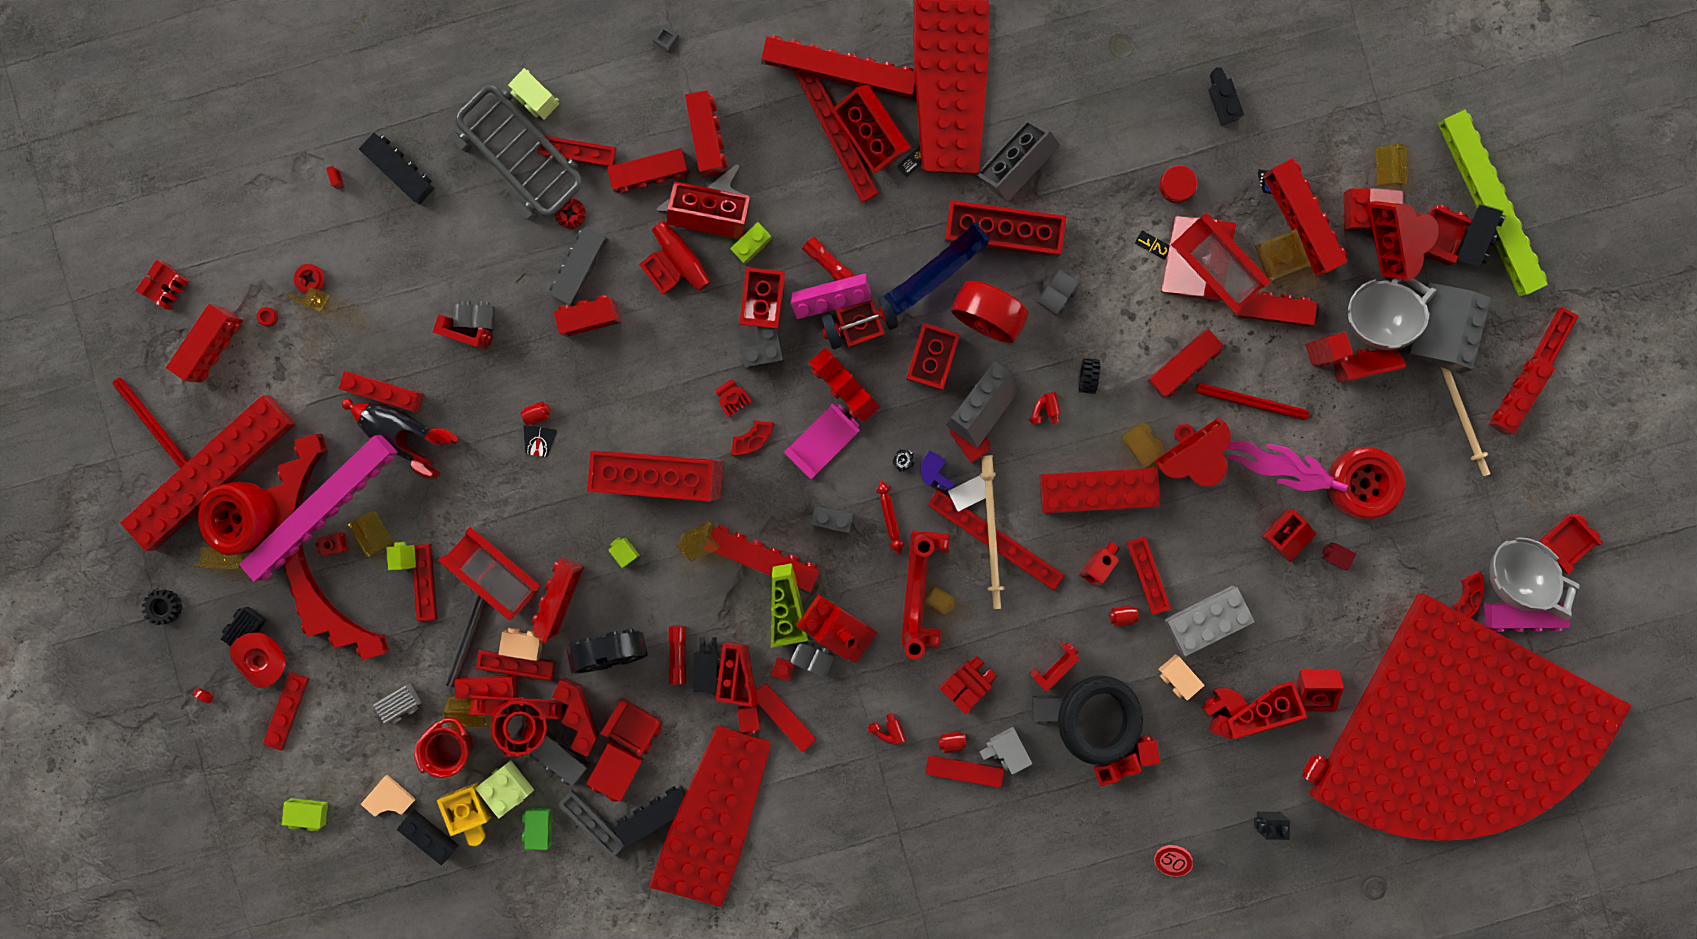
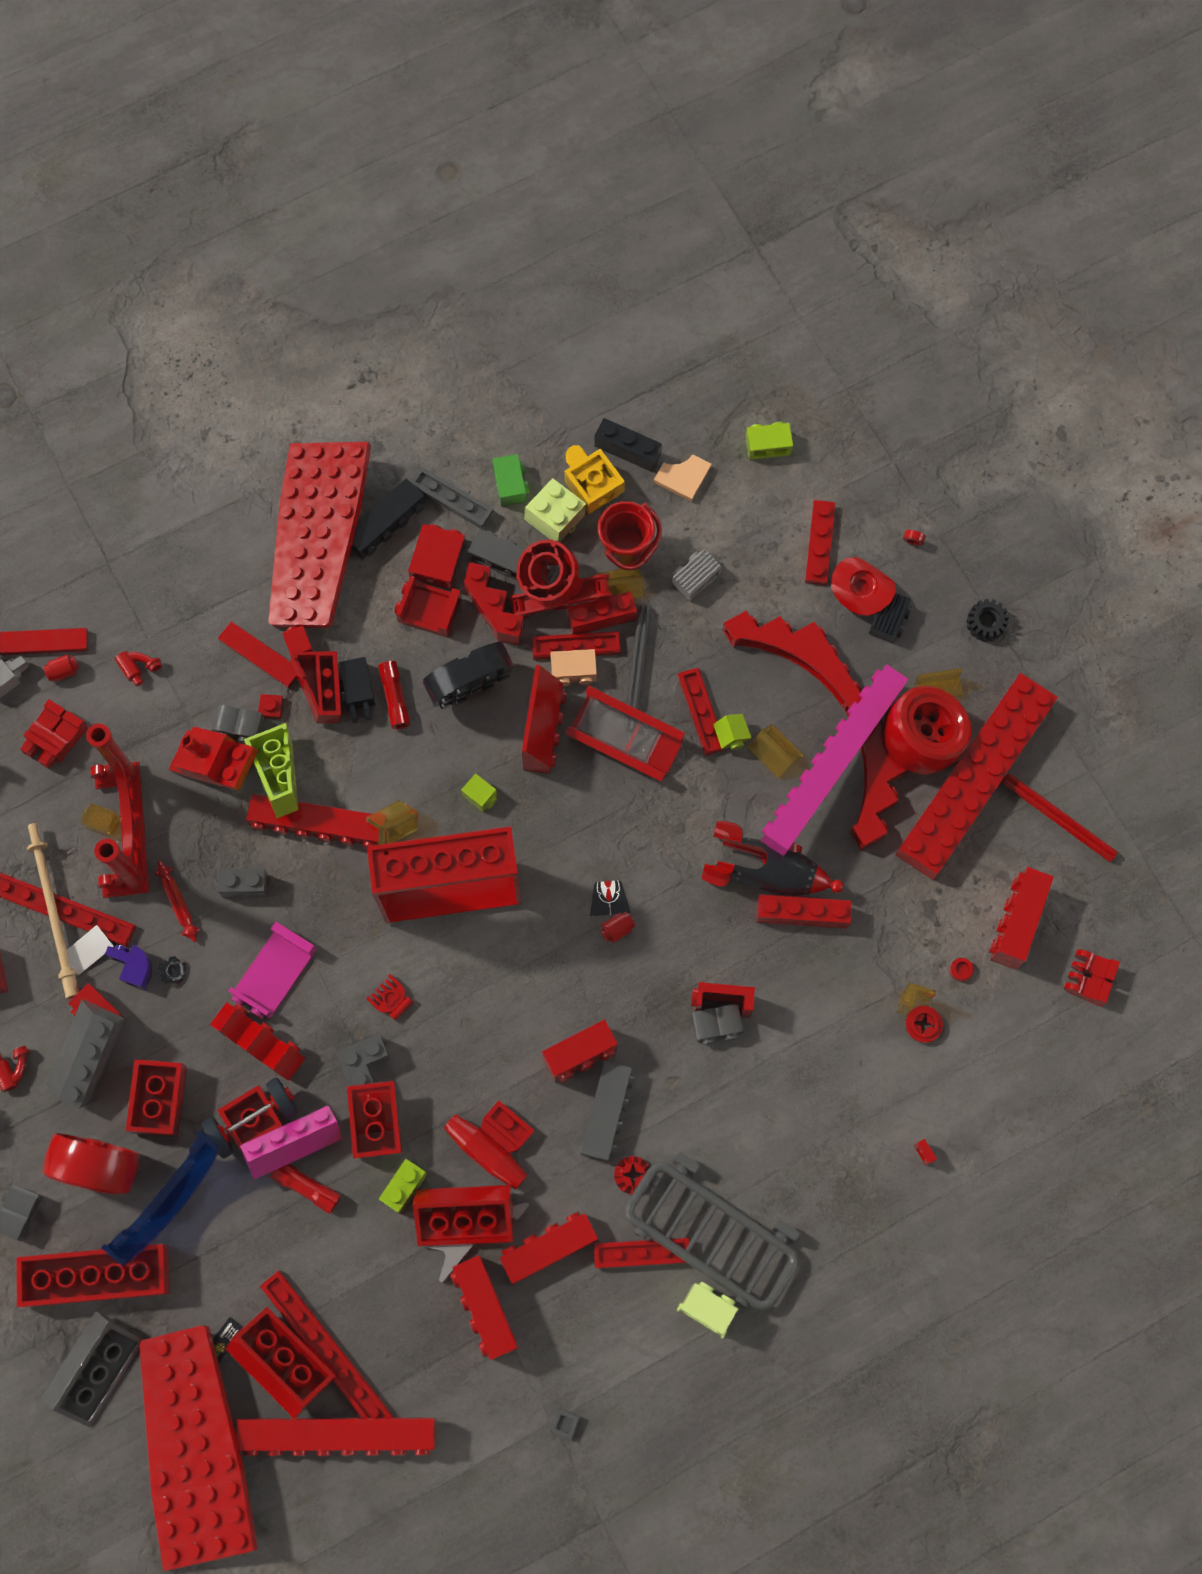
camera: 165 degrees right, 15 degrees down
red brick [315,532,349,556] -> none
black brick [359,133,435,205] -> none
red tile [731,420,774,456] -> none

